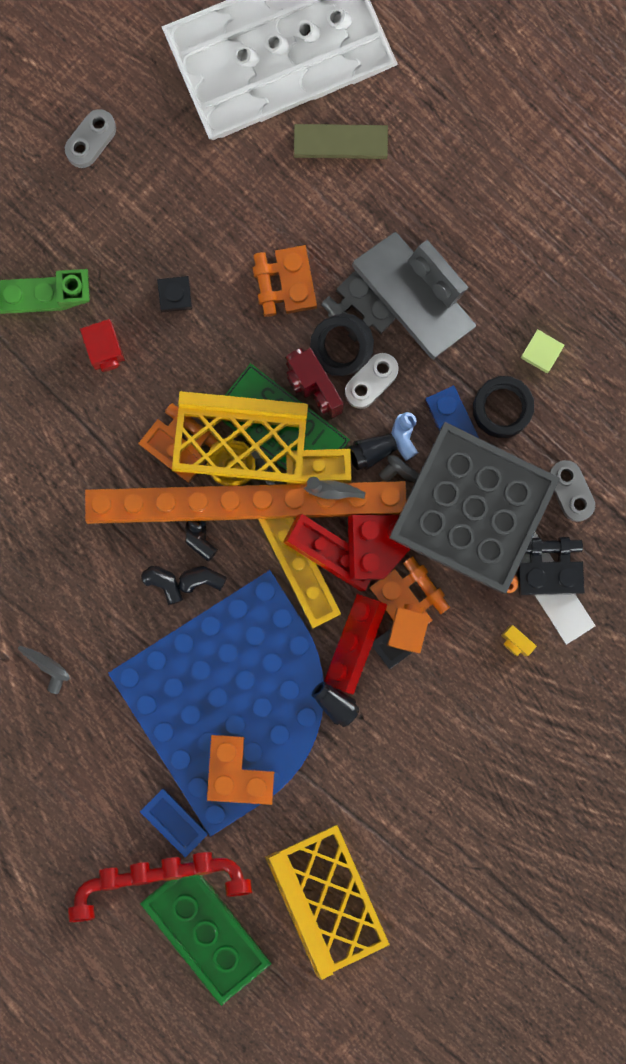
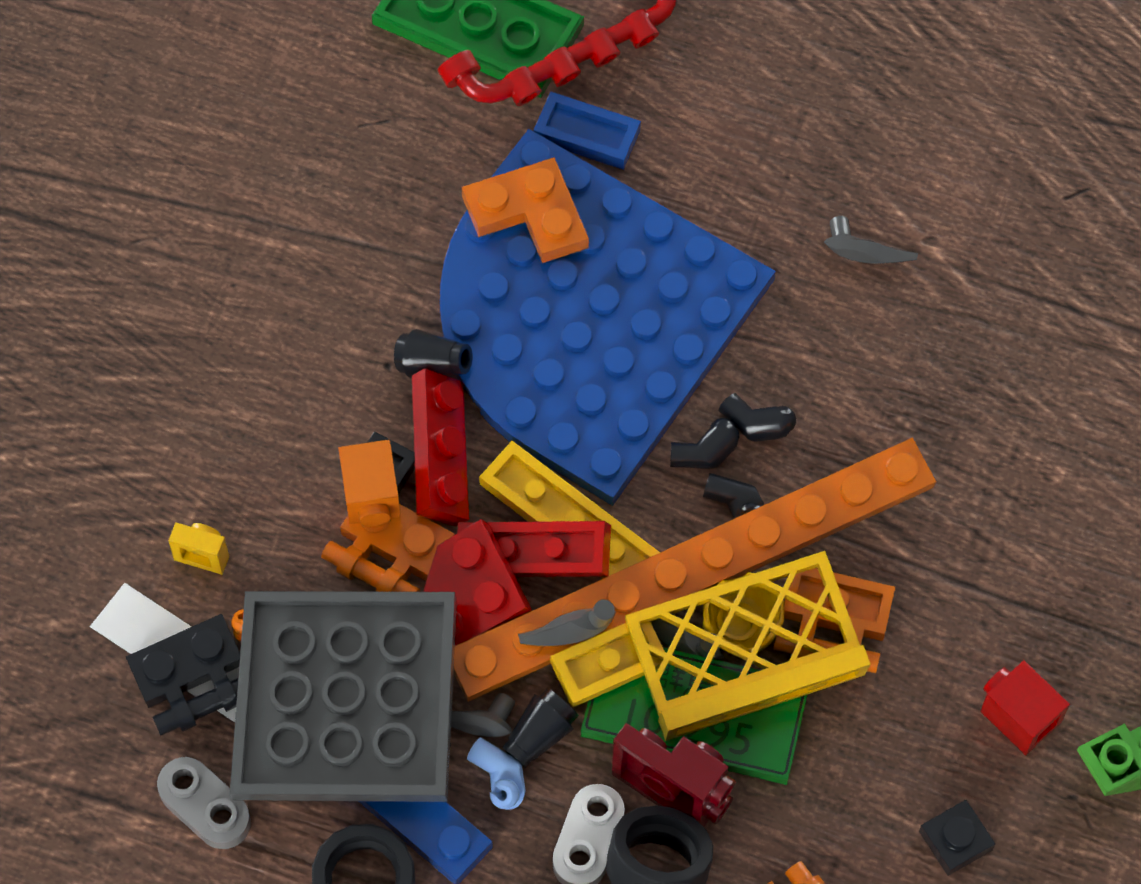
camera: 155 degrees right, 20 degrees down
yellow fence [265,825,390,980] -> none

